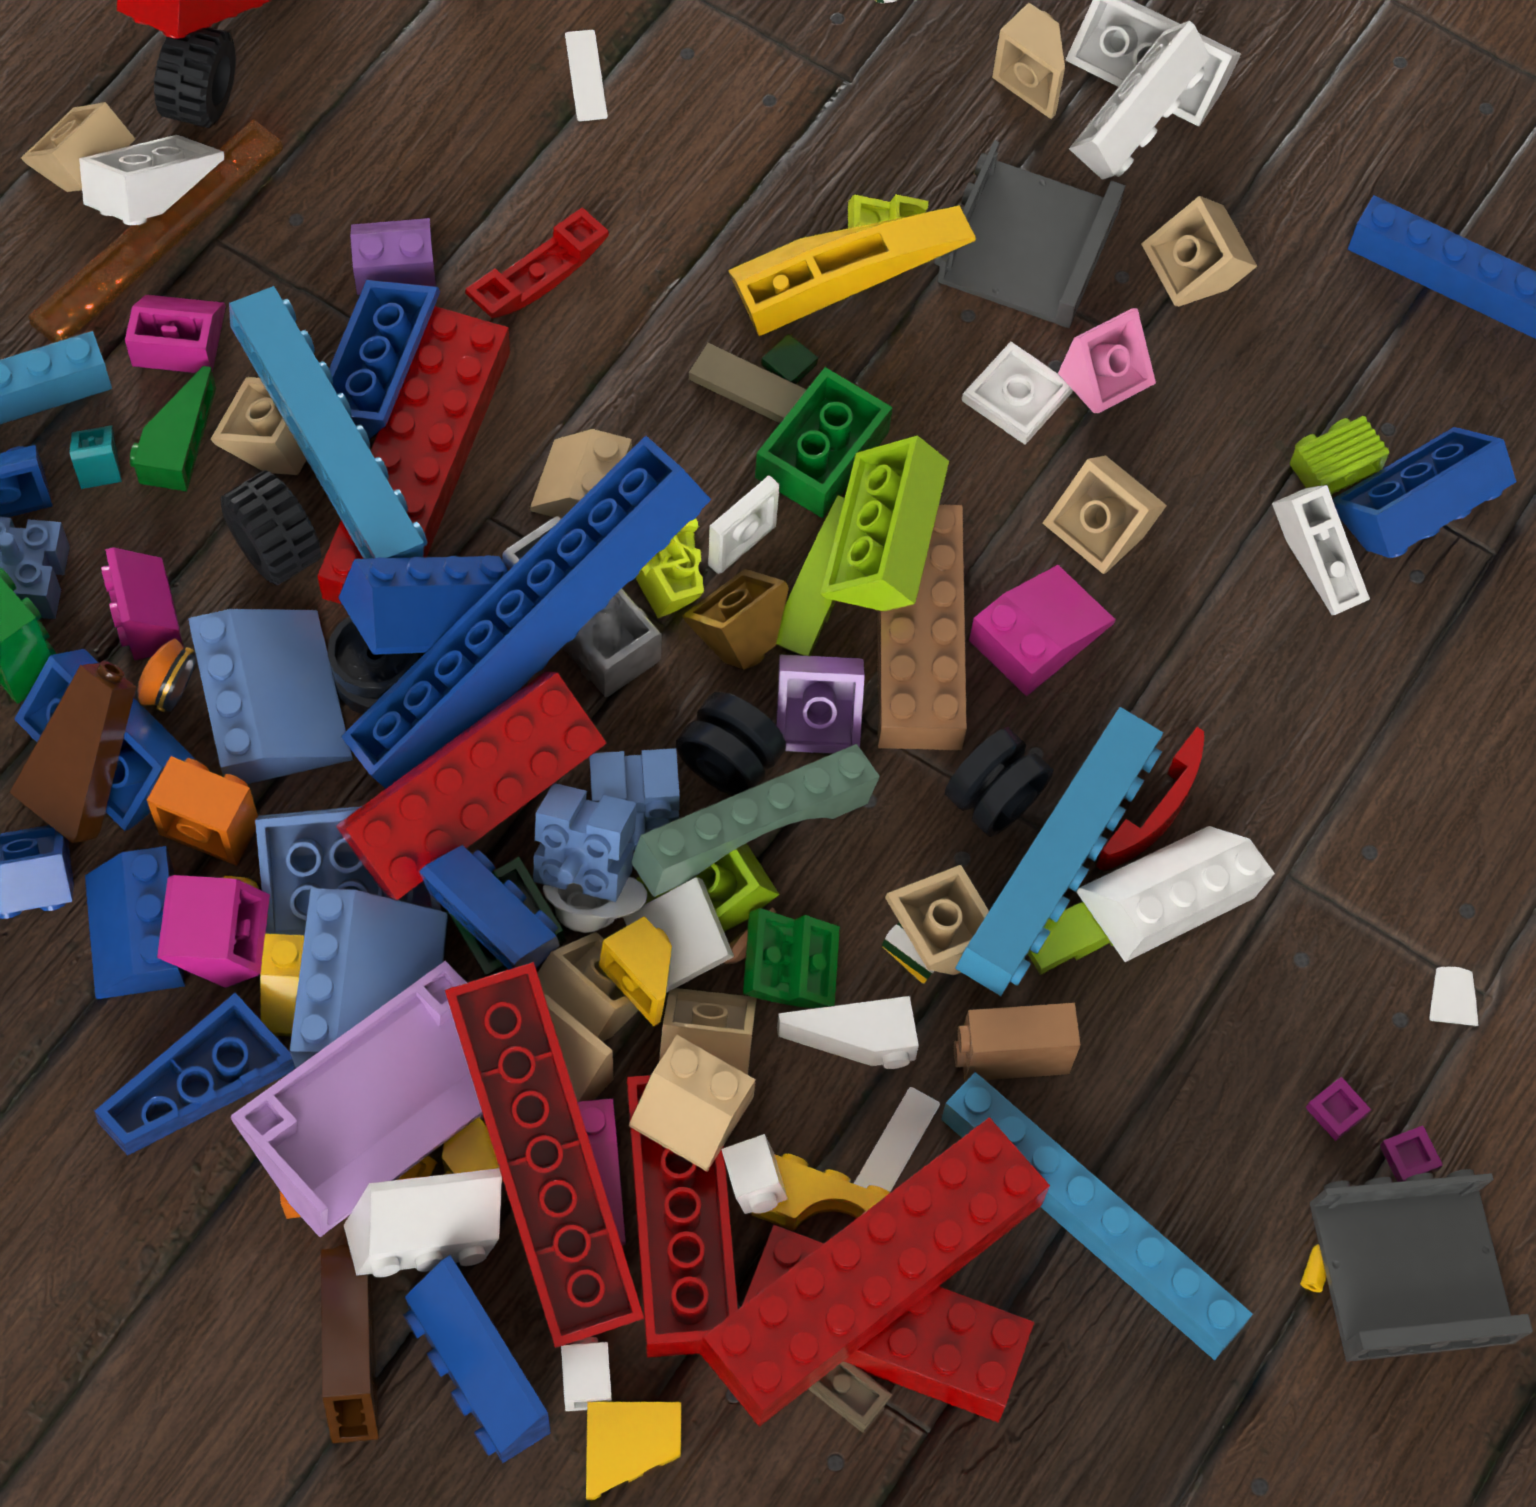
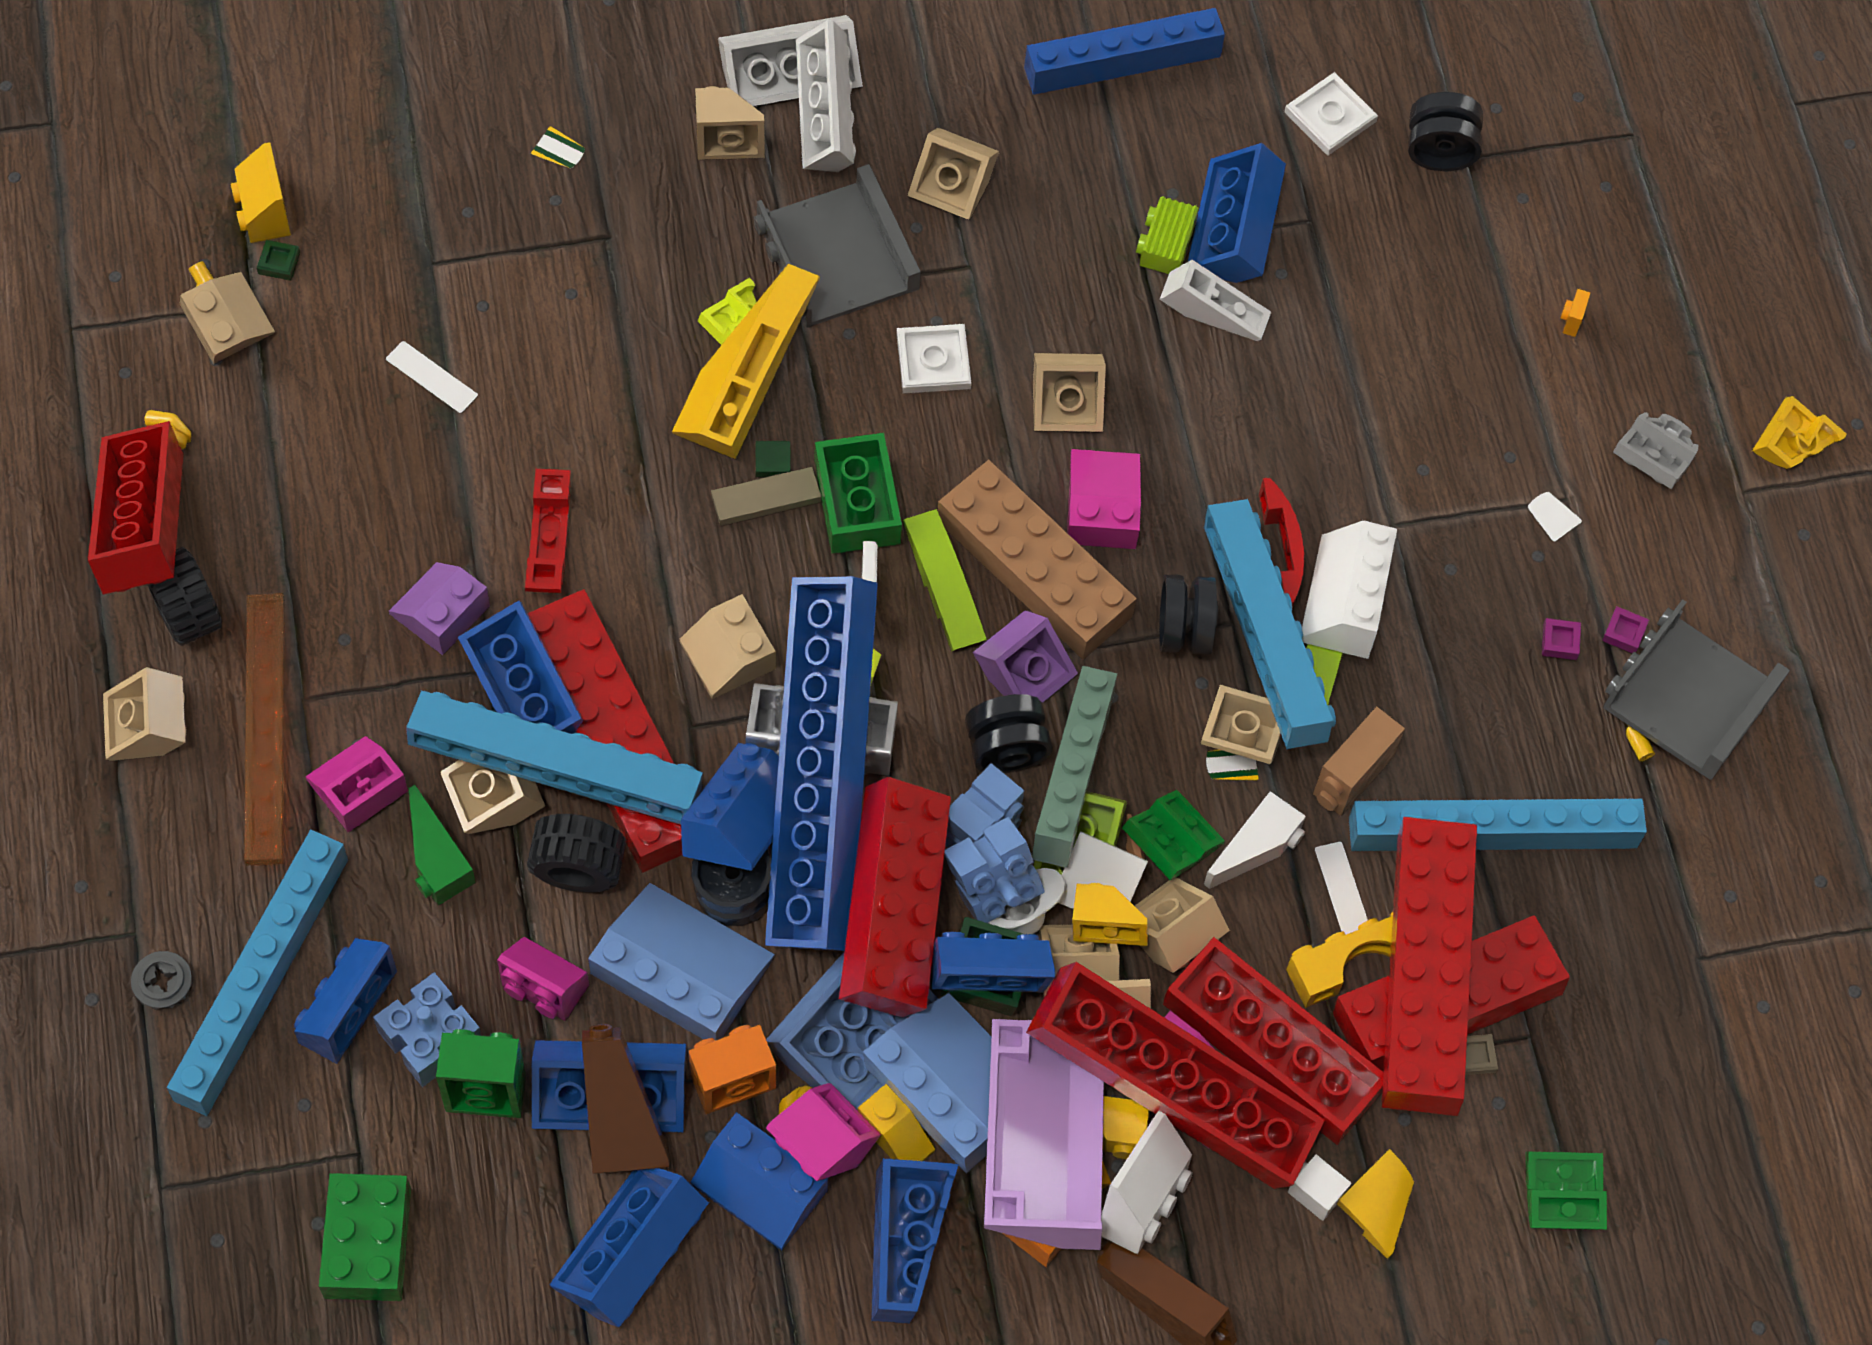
camera: 45 degrees left, 0 degrees up
teal slope [70,425,122,489] -> none
white slope [79,135,224,225] -> none
piece [137,639,196,712] -> none
blue slope [403,1255,551,1463] -> none
tan slope [629,1035,756,1171] -> none
pearl gold slope [682,569,789,670] -> none
white brick [721,1134,788,1214] -> none
lime slope [820,435,949,611] -> none
bright pink slope [1058,308,1156,413] -> none

